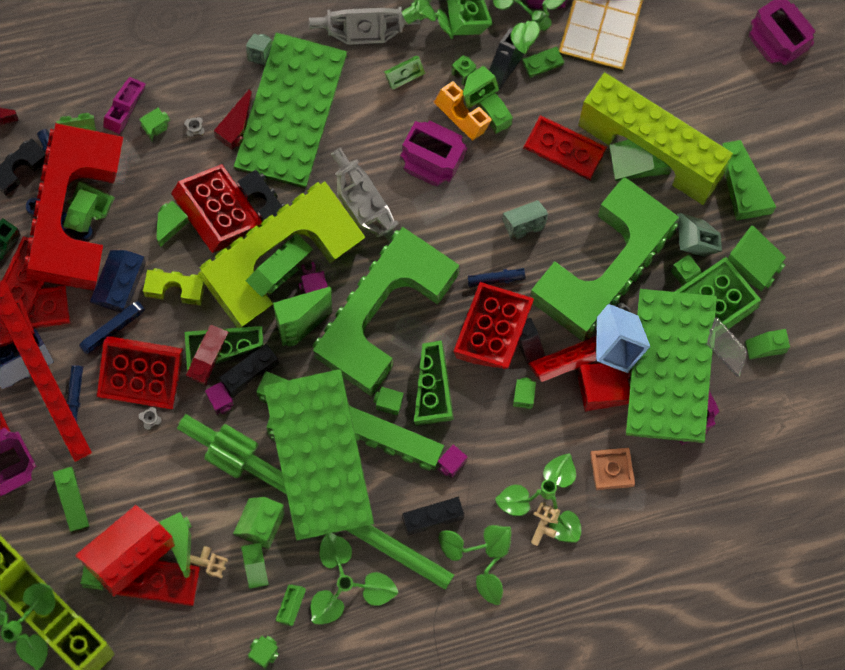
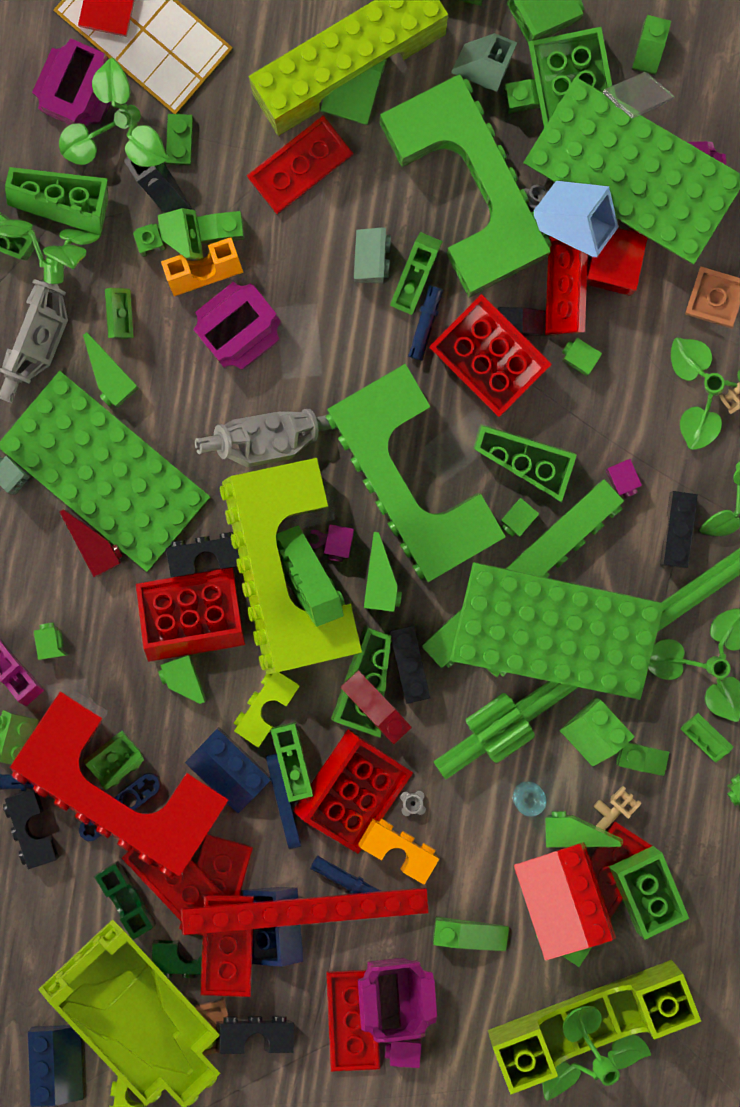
camera: 65 degrees left, 15 degrees up
bright green slope [64,189,98,232] -> none
light grey plate [184,117,205,137] -> none
magenta brick [205,381,234,414] -> none
none -> bright green slope [83,332,139,408]
none -> bright green slope [271,722,313,802]
none -> light orange arch [358,819,439,884]
none -> bright green slope [390,232,443,315]
none -> clear light blue piece [512,781,547,816]
none -> bright green brick [609,846,689,940]

